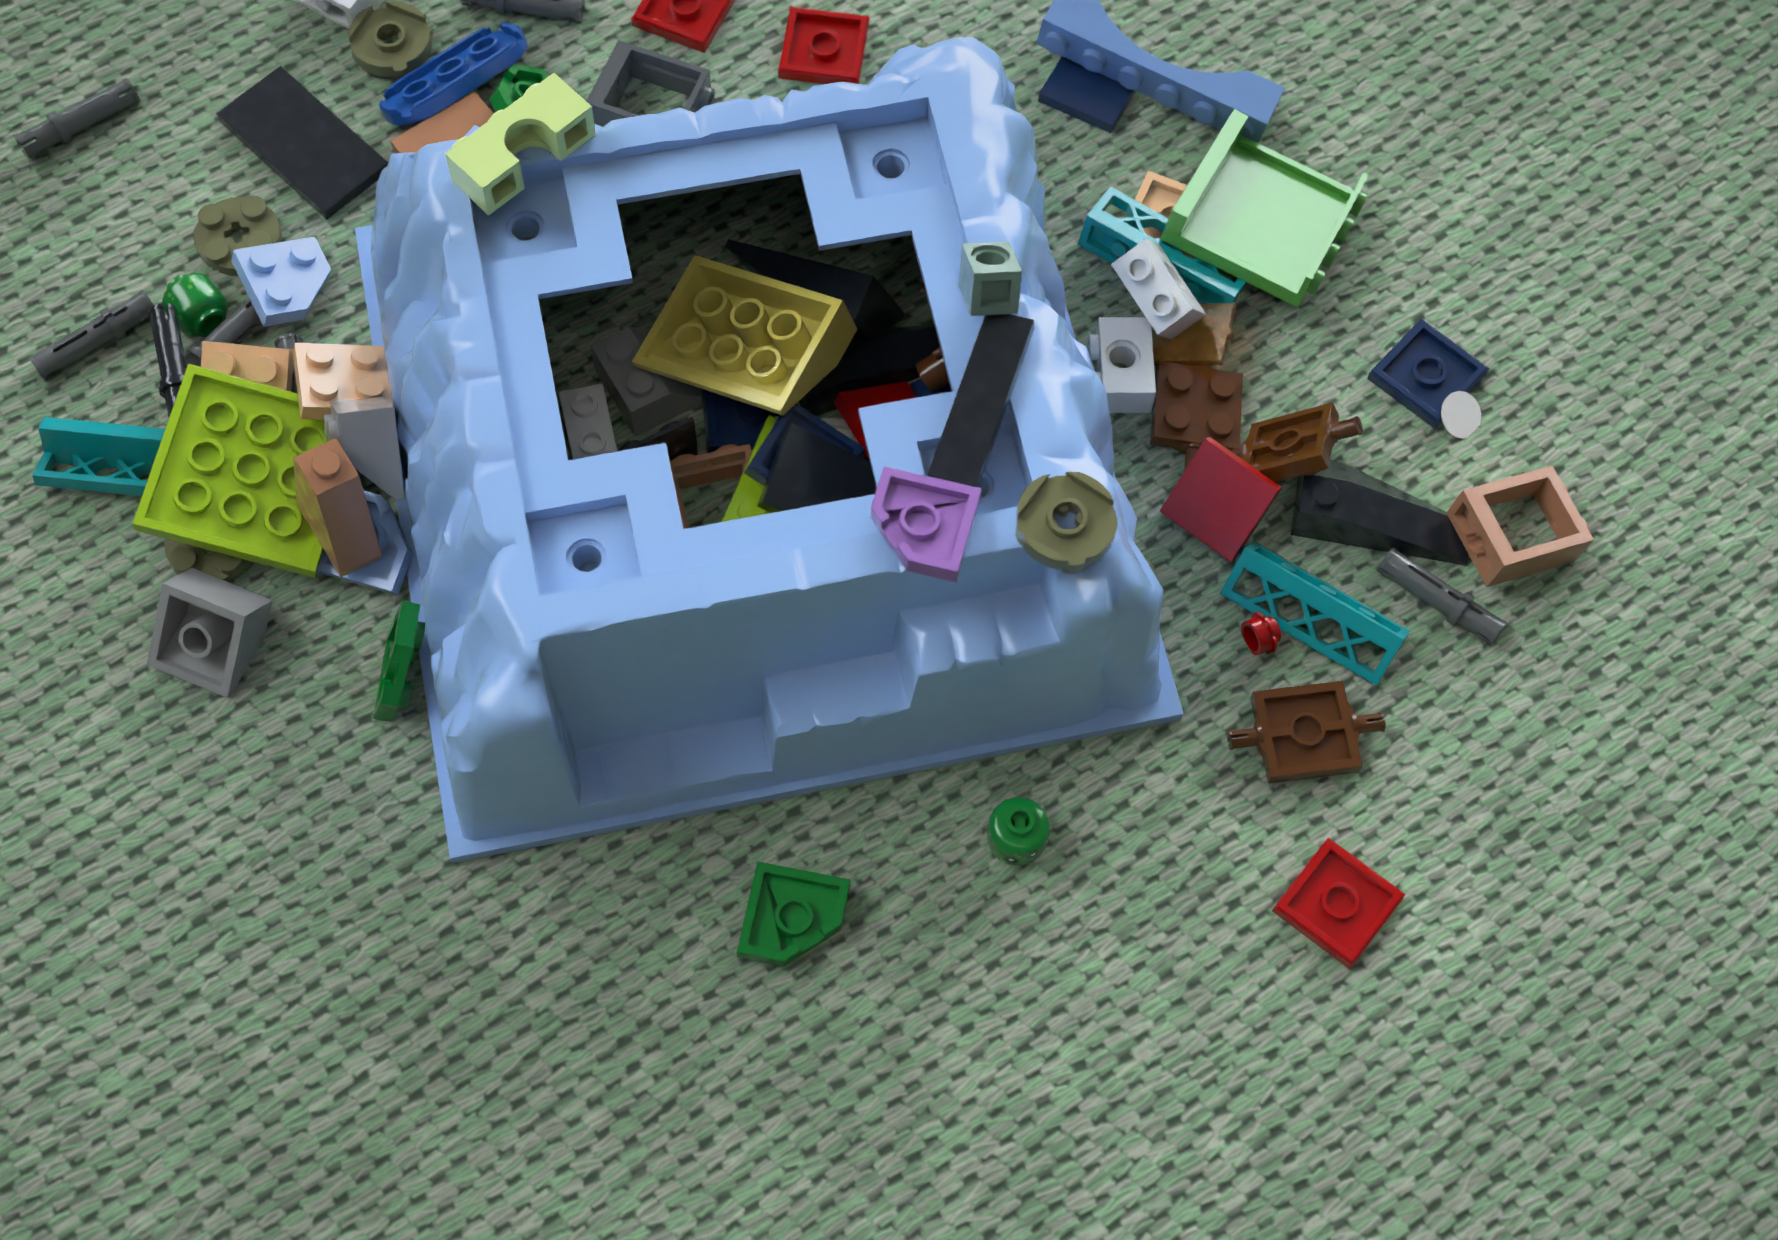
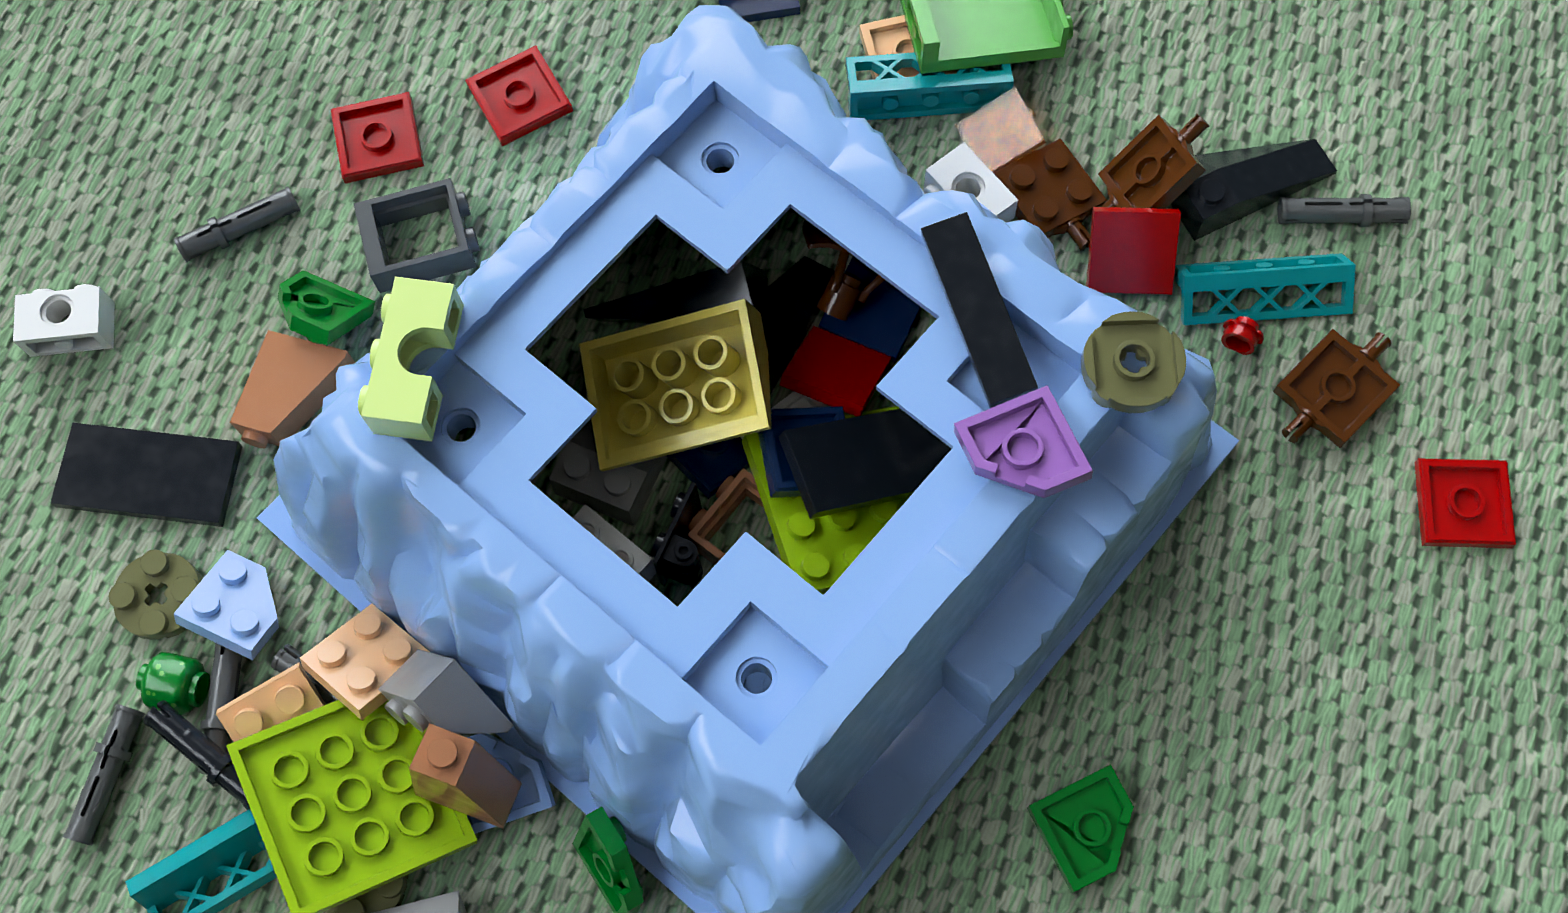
camera: 30 degrees left, 5 degrees up
olive plate [348,1,432,79] -> none
blue tile [379,23,528,125] -> none
sand green brick [959,242,1022,316] -> none
green head [987,797,1050,866] -> none
white brick [1111,238,1206,340] -> none
dark blue tile [1367,318,1490,430] -> none
white sticker [1441,391,1481,438] -> none
nougat window [1446,466,1594,587] -> none

